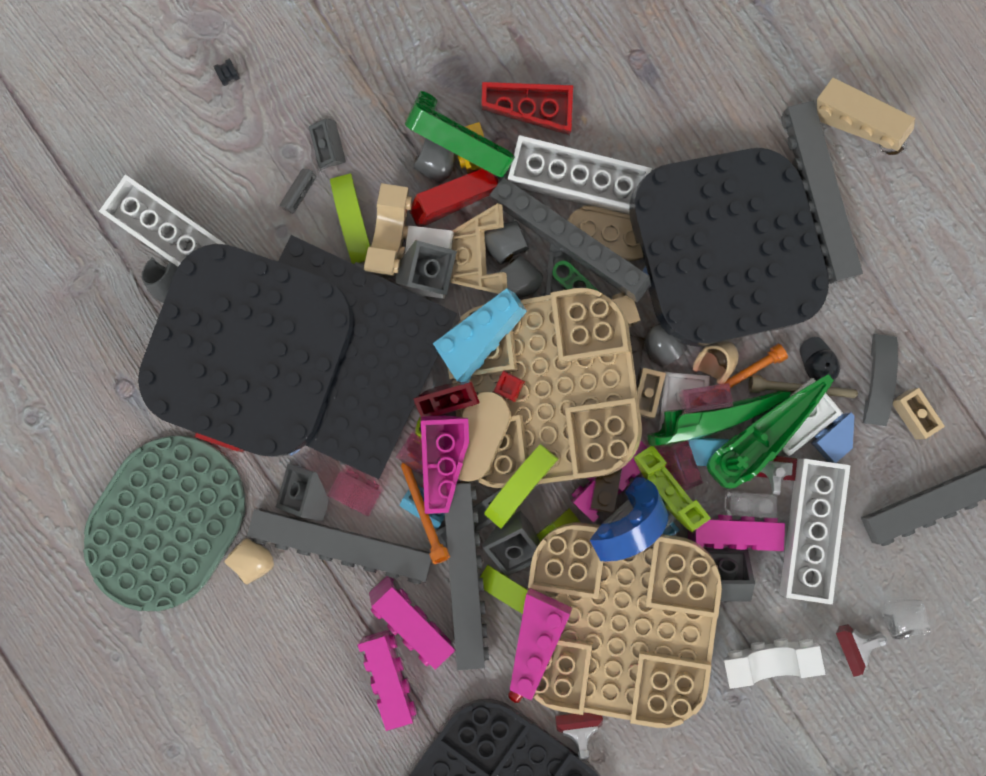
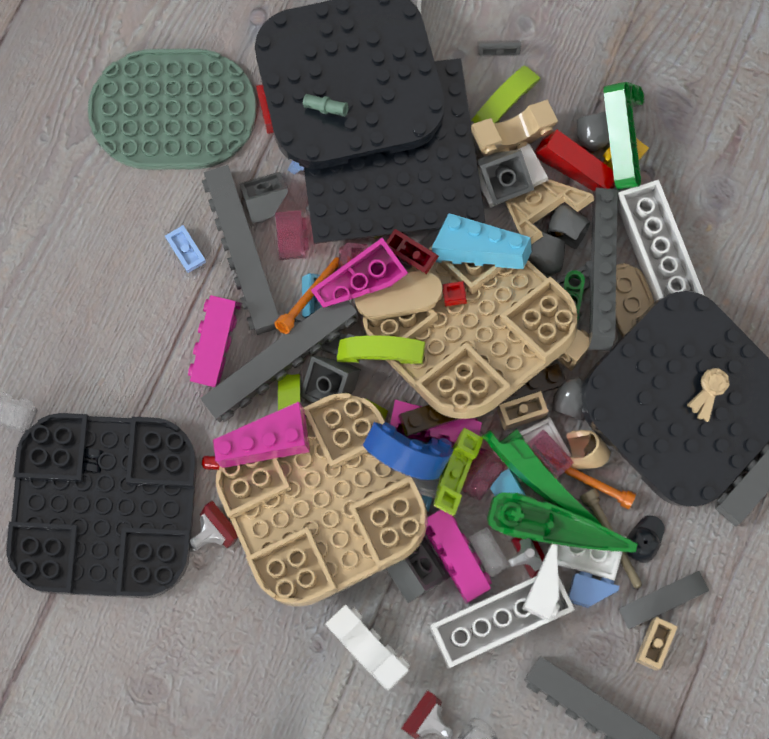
camera: 50 degrees right, 10 degrees down
tan piece [224,538,274,585] -> none
dark grey slope [309,118,346,169] -> none
dark pink wedge [357,629,417,731] -> none
red wedge [482,82,573,136] -> none
none -> light blue plate [165,225,206,273]
none -> sand green pin [303,94,348,117]
none -> white slope [522,544,560,620]
none -> tan piece [687,368,729,422]

